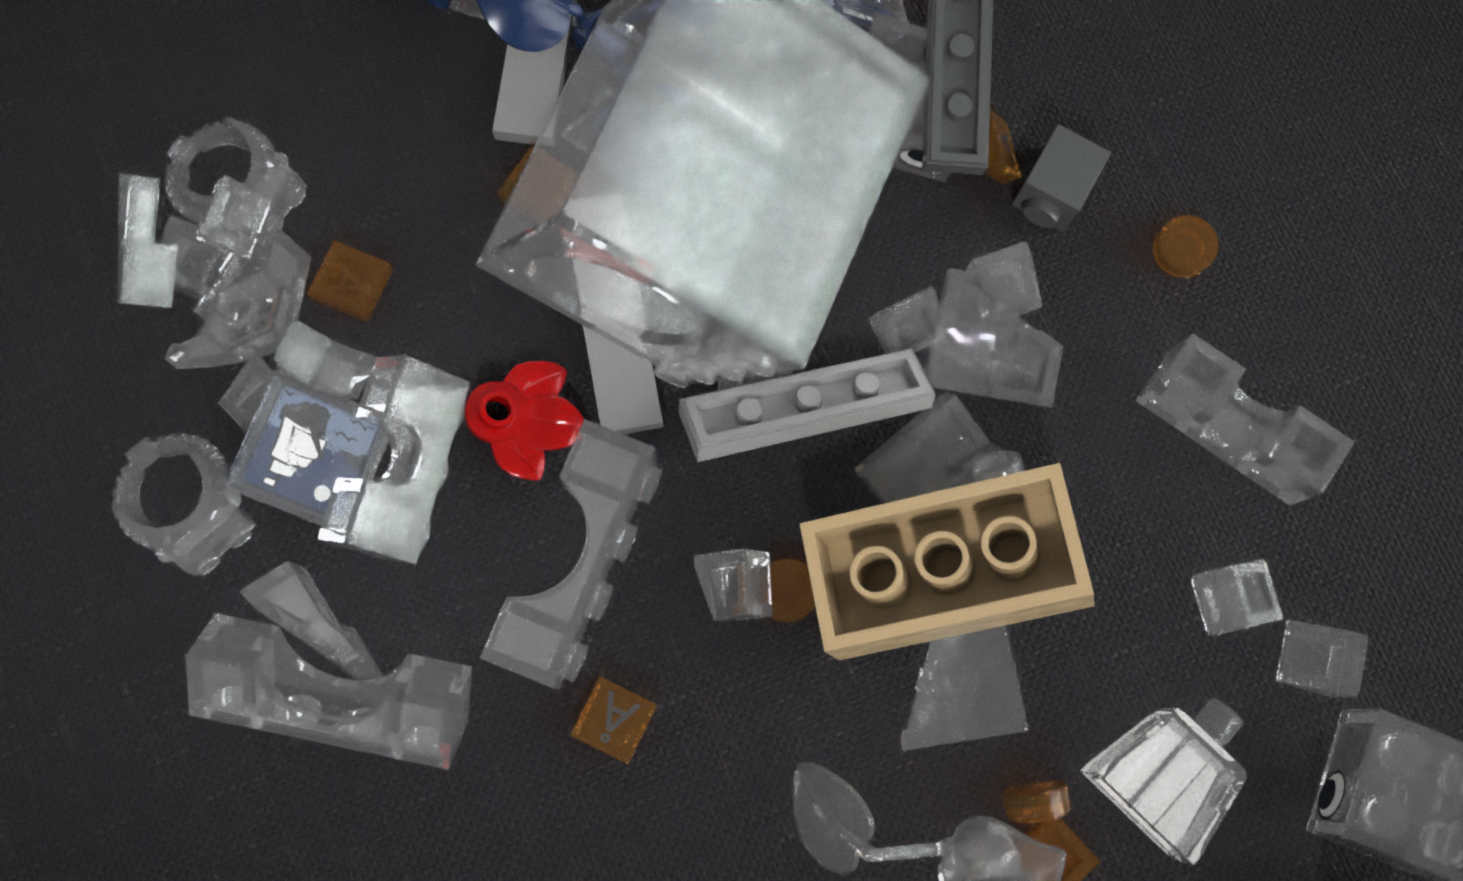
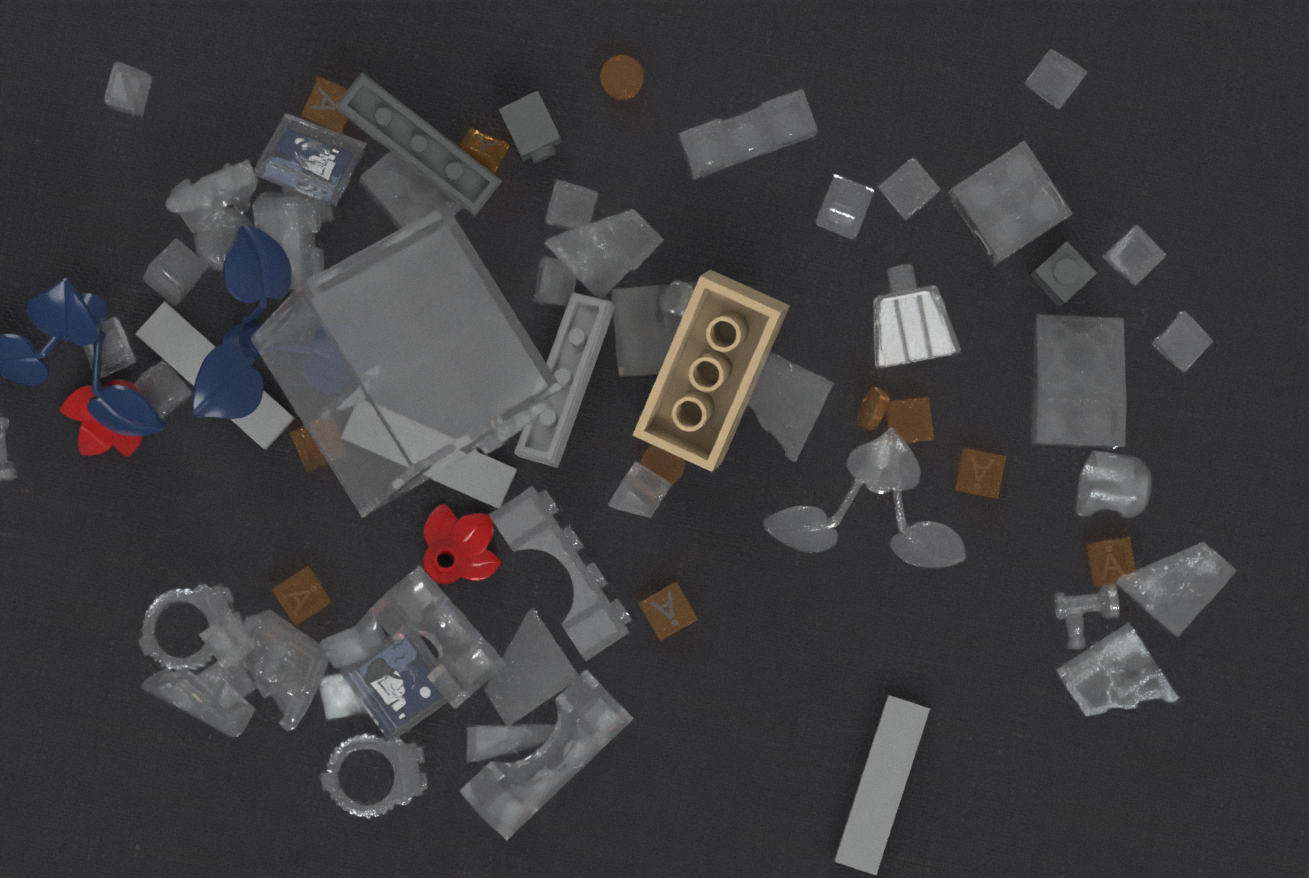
camera: 50 degrees left, 10 degrees up
none -> clear slope [484,608,580,727]

